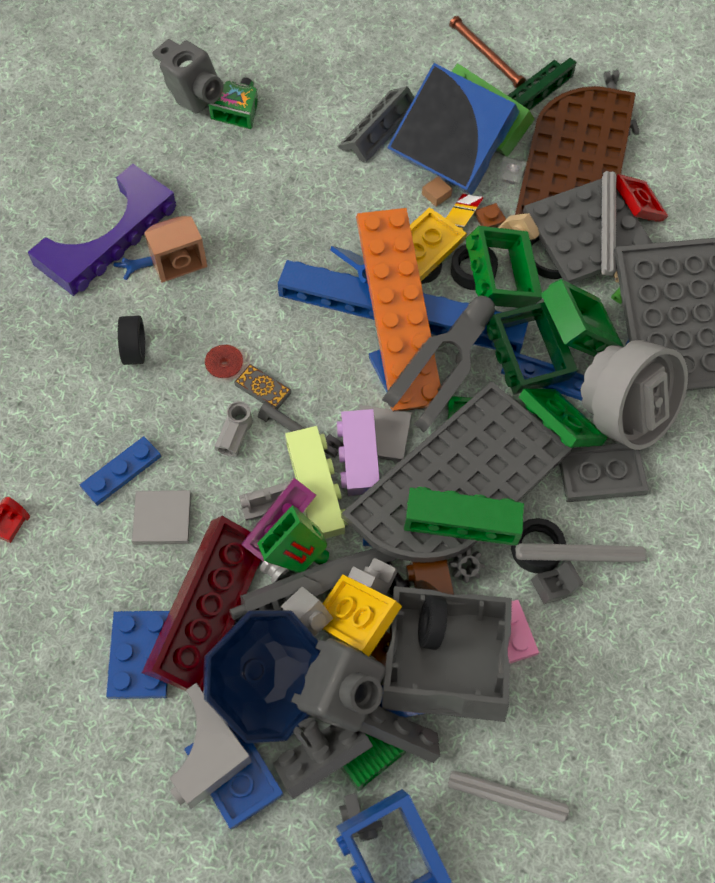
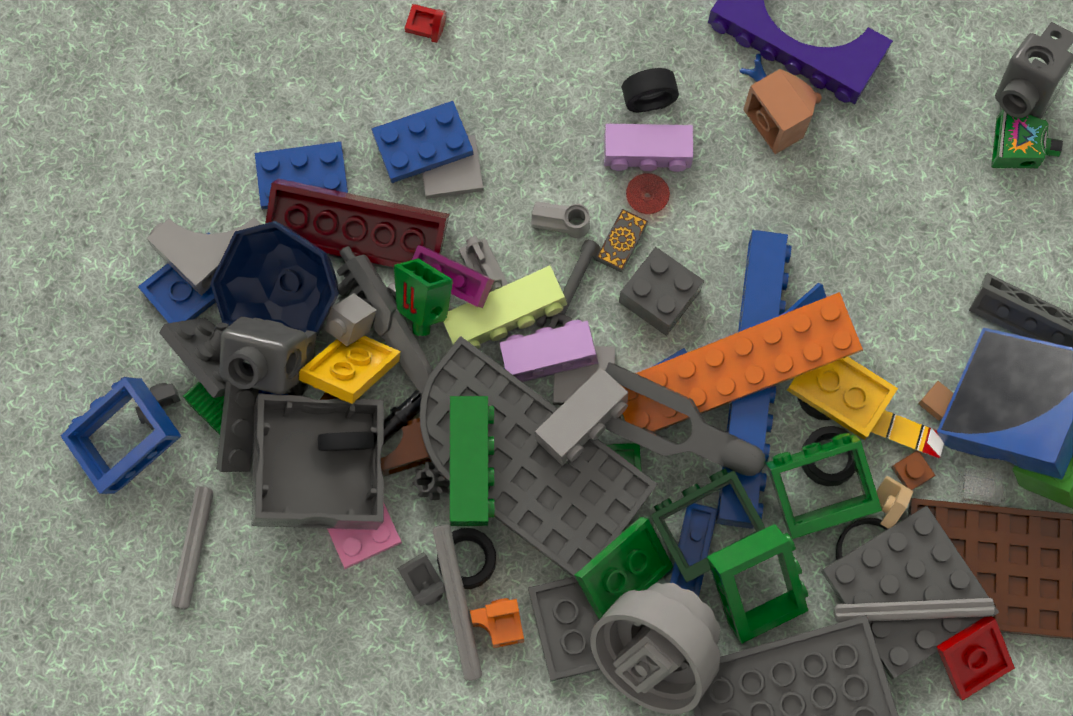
camera: 80 degrees right, 10 degrees up
blue plate [79,436,161,506] -> none
light grey bracket [348,558,398,595] -> none
none -> blue plate [371,101,474,183]
none -> orange brick [470,598,524,649]
none -> light grey brick [535,368,628,466]
none -> lavender brick [604,124,693,172]
none -> dark grey brick [619,247,704,336]

